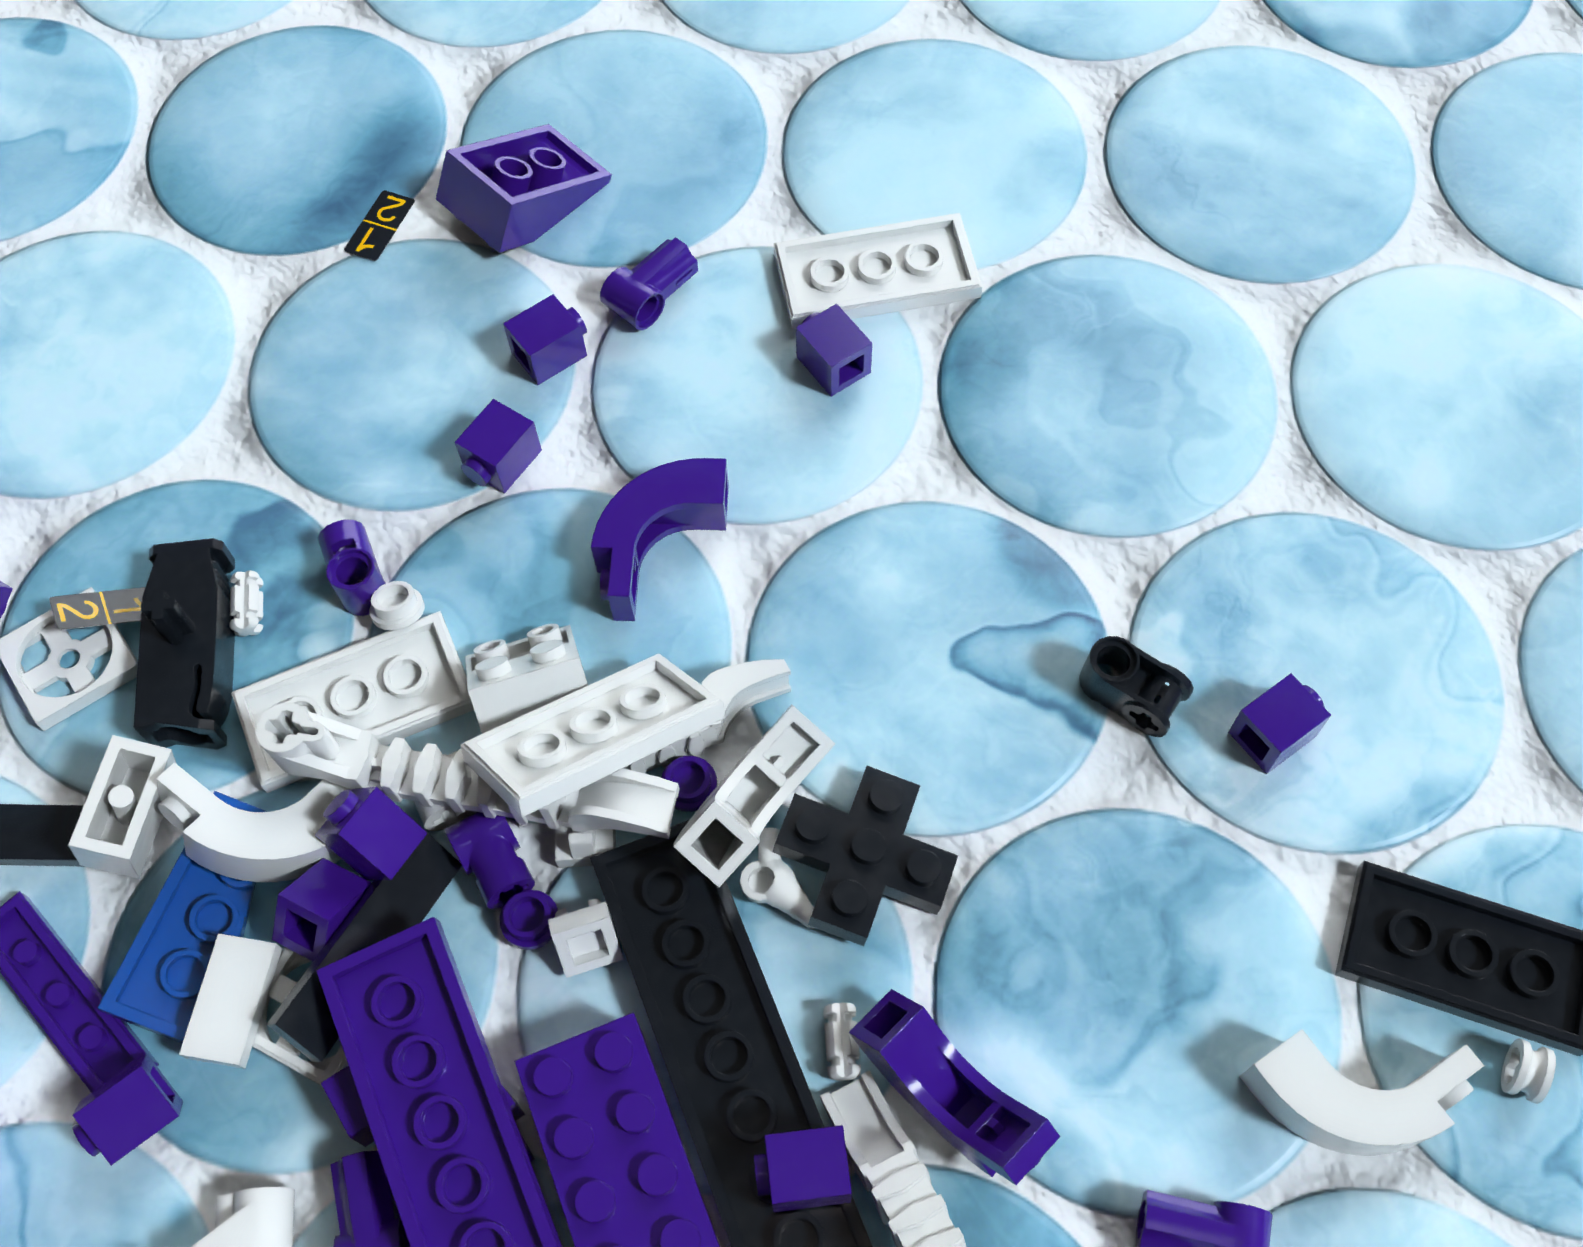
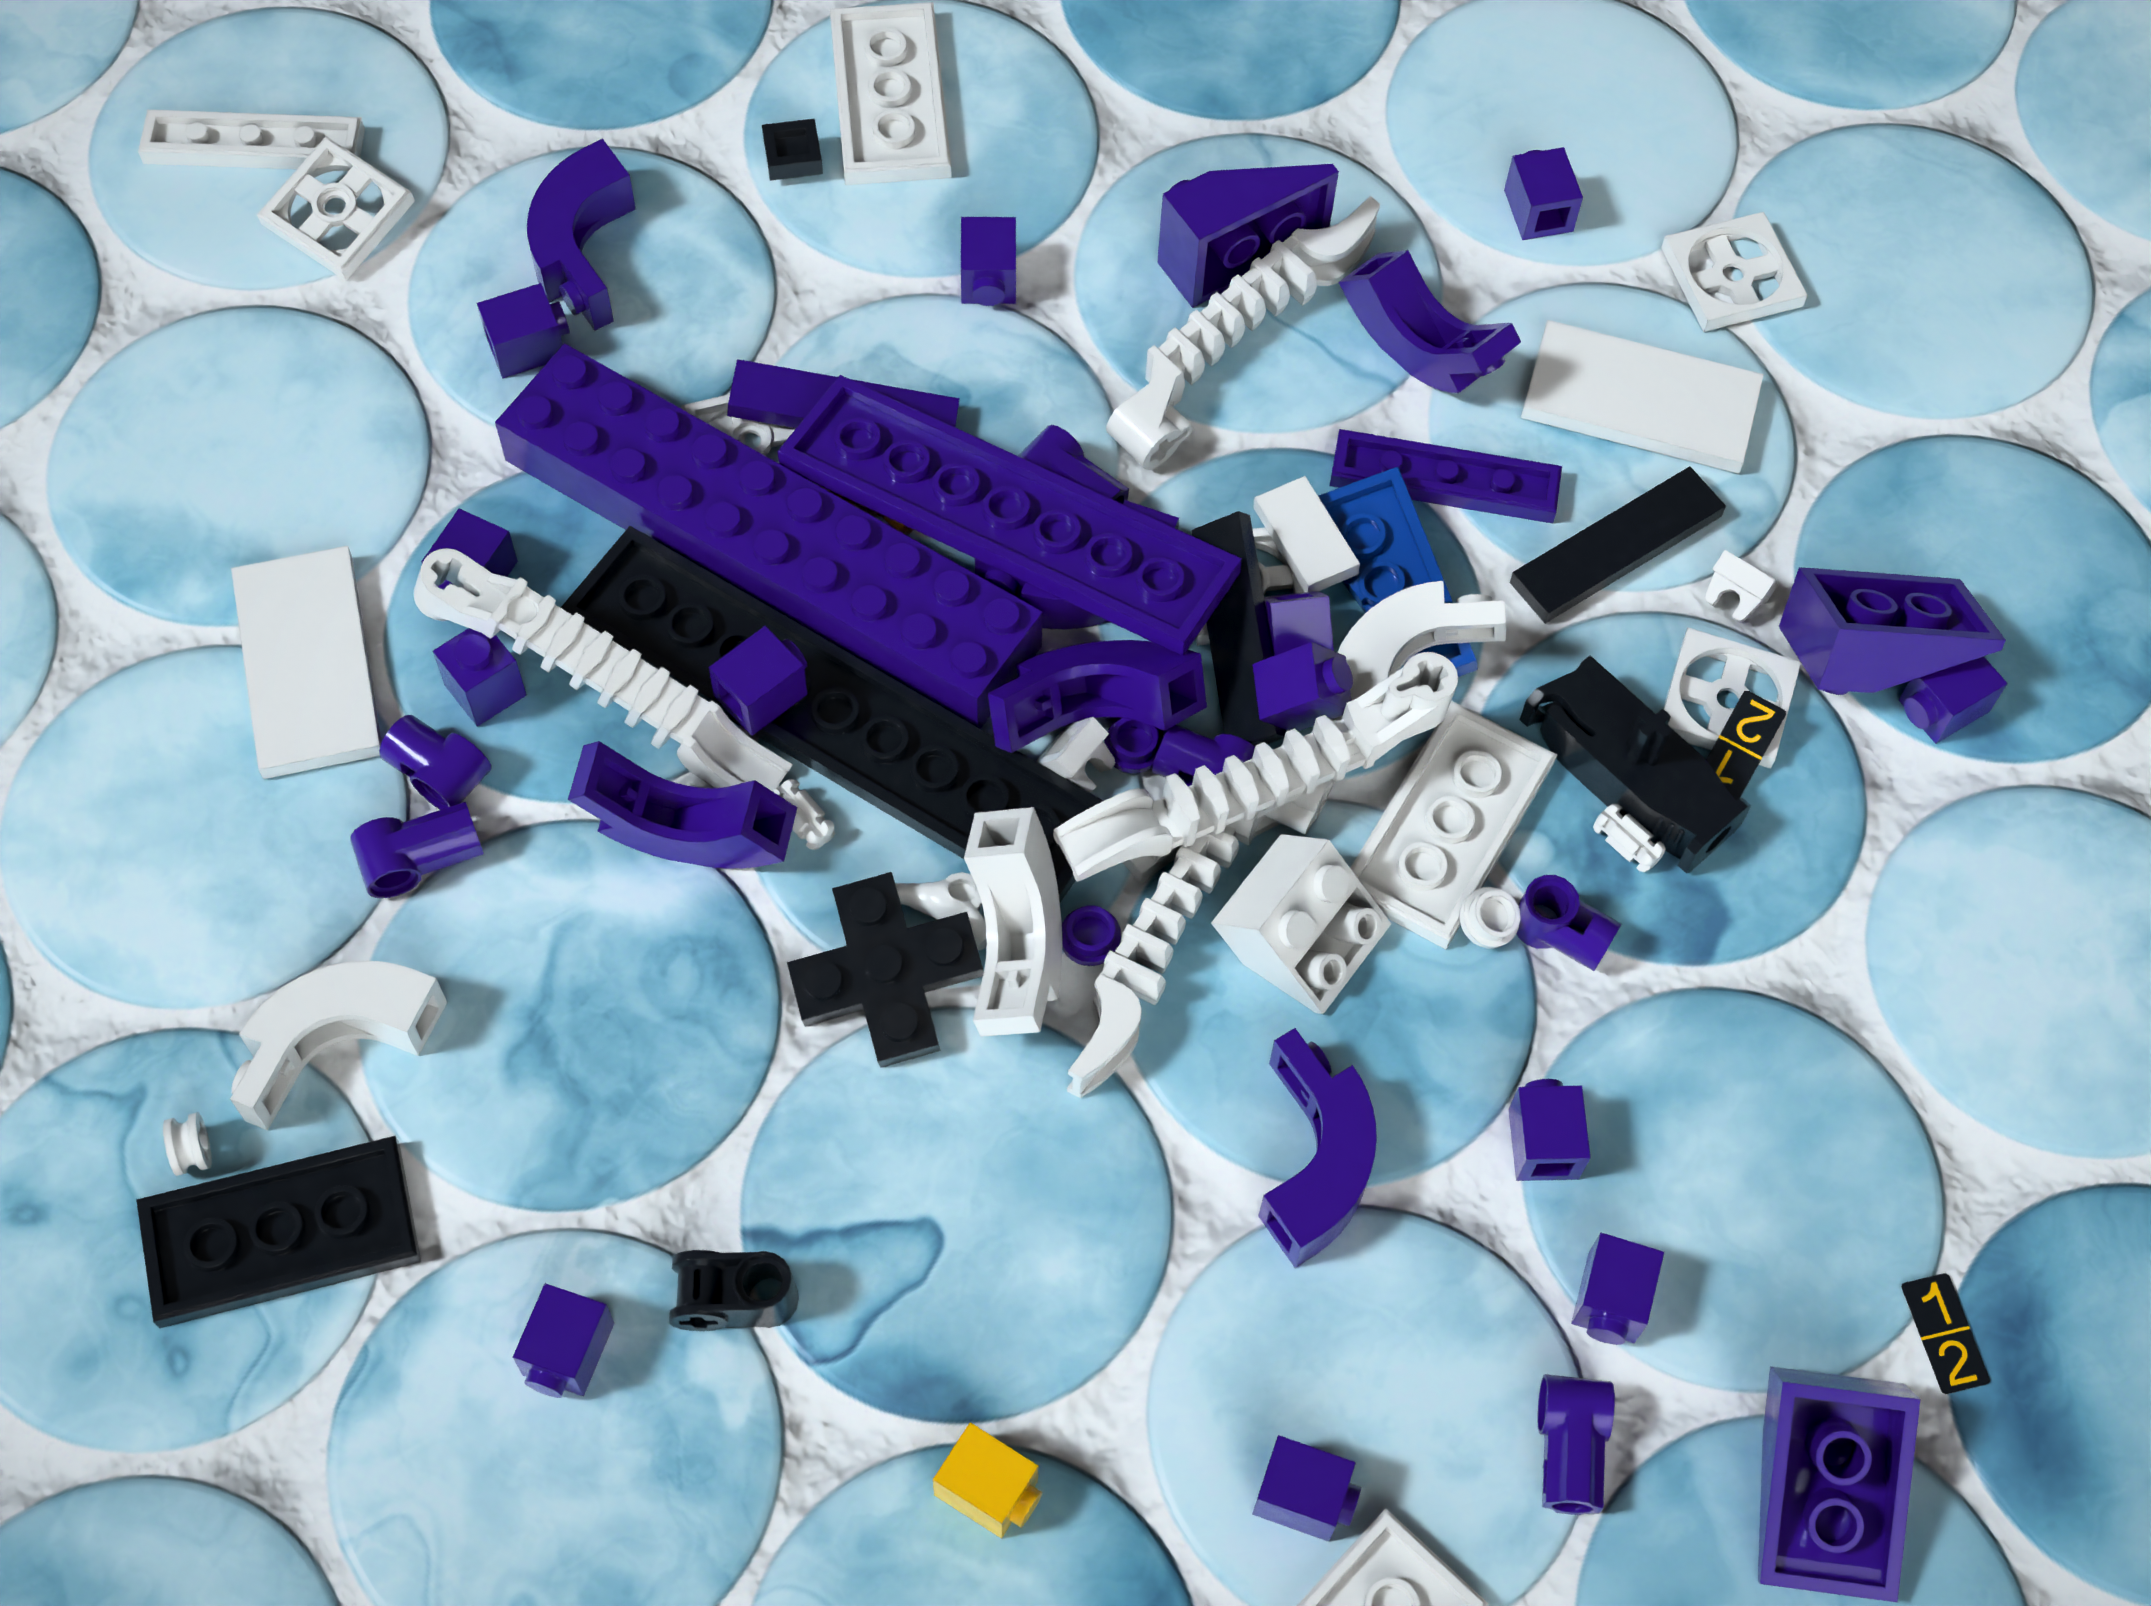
camera: 140 degrees right, 0 degrees up
white brick [68,735,177,879] -> none
dark purple brick [72,1053,183,1166] -> none
white tile [460,654,725,817] -> none
none -> yellow brick [933,1422,1043,1539]
none -> dark purple arch [988,640,1207,753]

